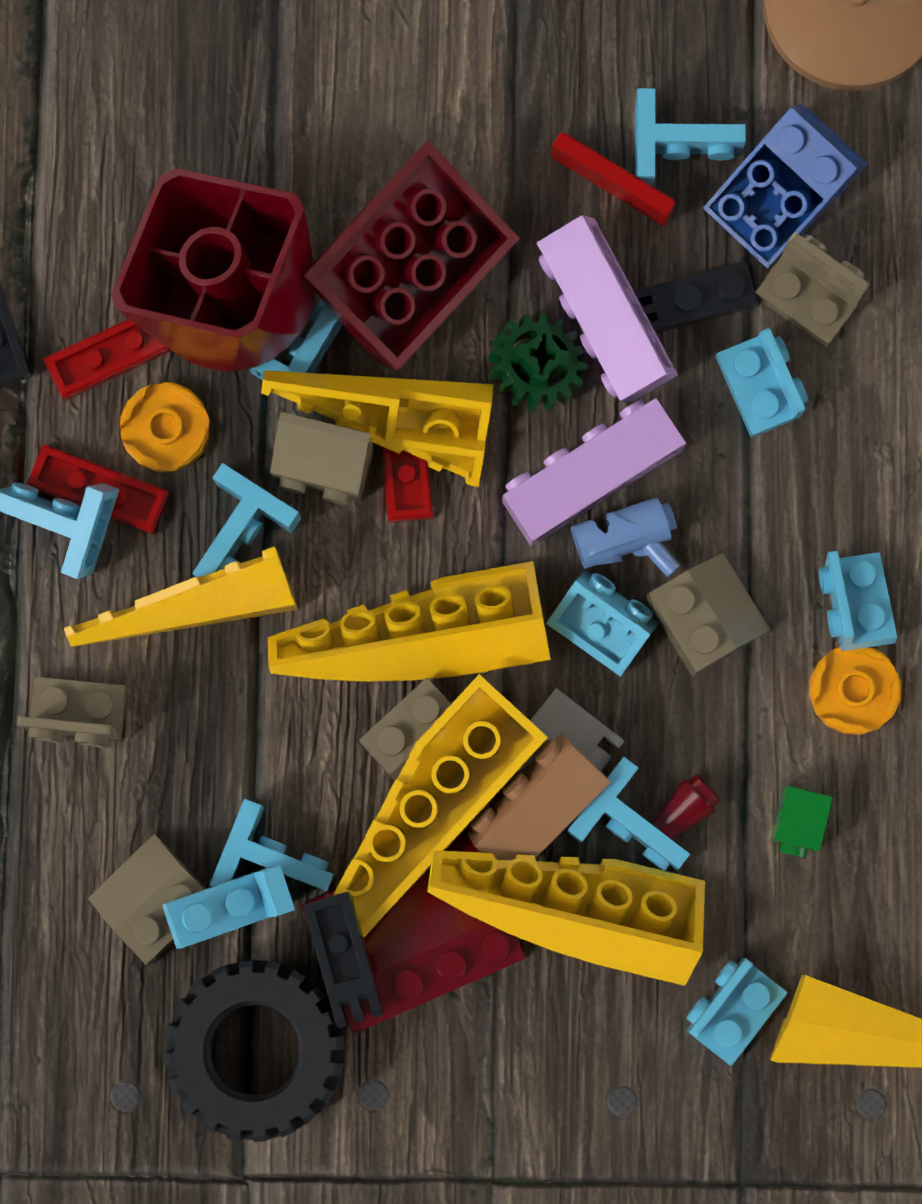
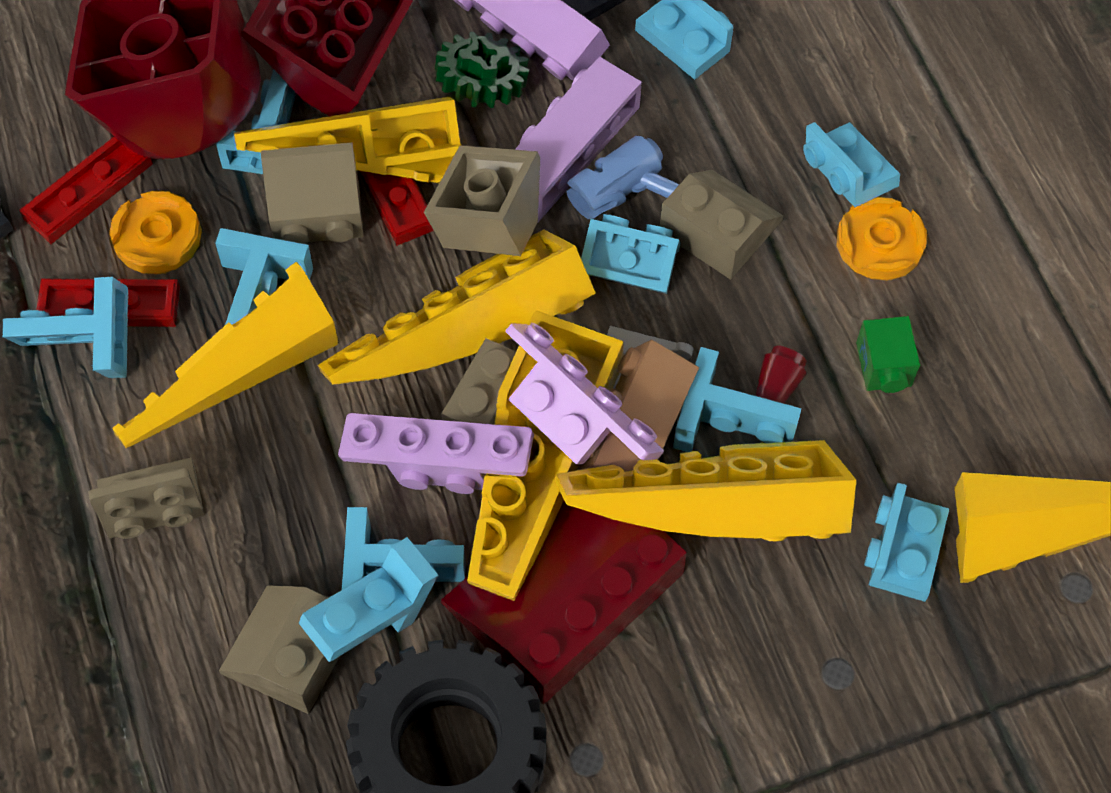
camera: 25 degrees left, 20 degrees down
black hinge [303,891,384,1028] -> none
none -> lavender bracket [338,413,534,494]
none -> dark tan slope [424,145,540,256]
none -> lavender bracket [506,323,664,464]

